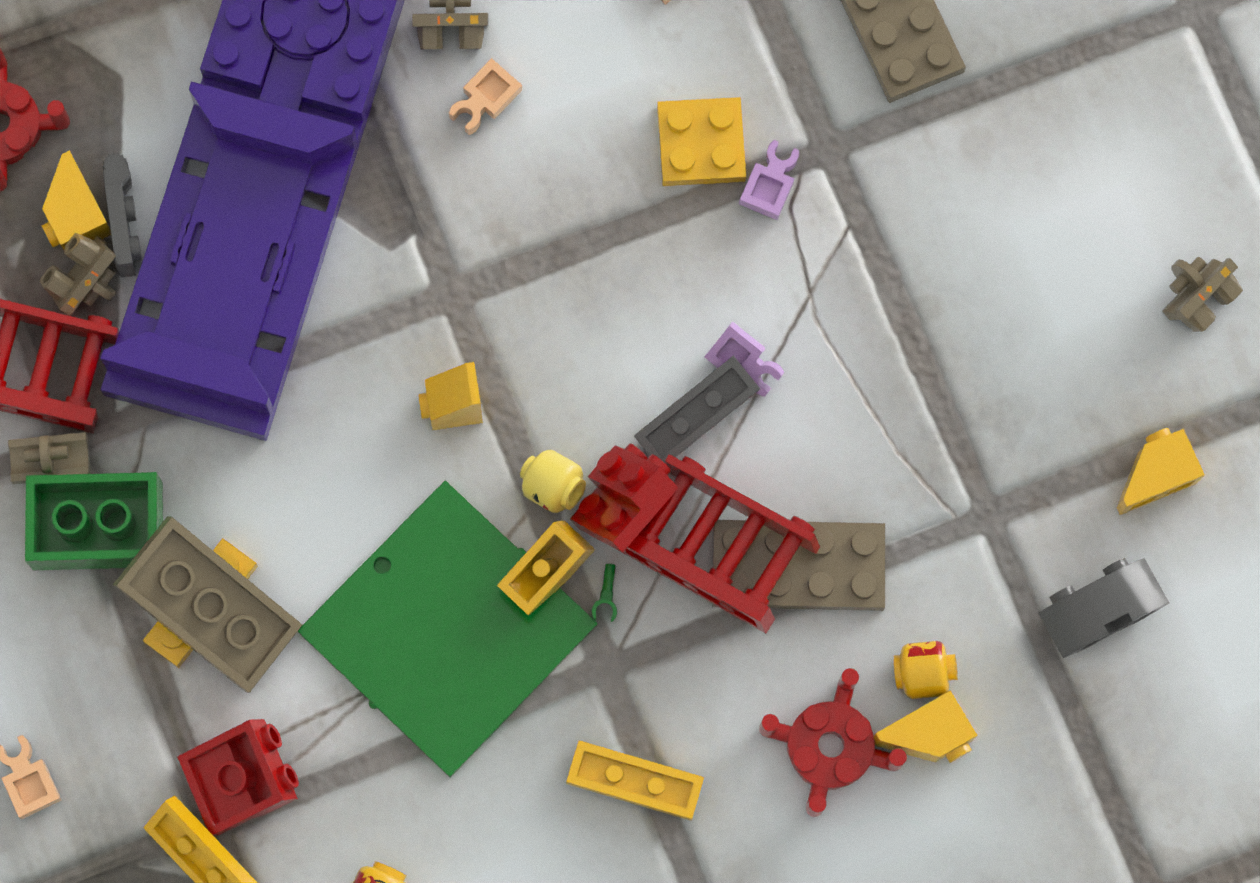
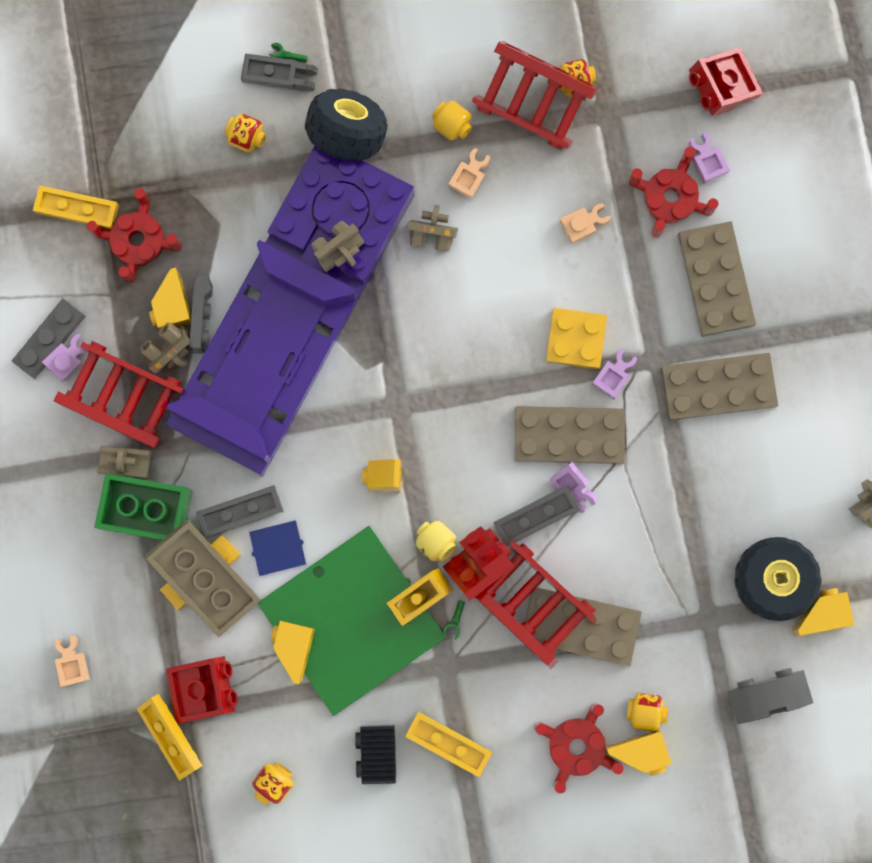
camera: 20 degrees right, 5 degrees up
light nougat plate [449,58,522,135] -> none
none -> dark grey plate [196,485,284,539]
none -> clear blue piece [249,520,306,576]
none -> yellow slope [270,621,315,684]
none -> dark tan hips [311,221,365,273]
none -> black brick [355,724,396,784]
none -> dark tan plate [515,406,625,464]
none -> dark tan plate [661,353,778,421]
none -> black wheel [734,537,822,621]

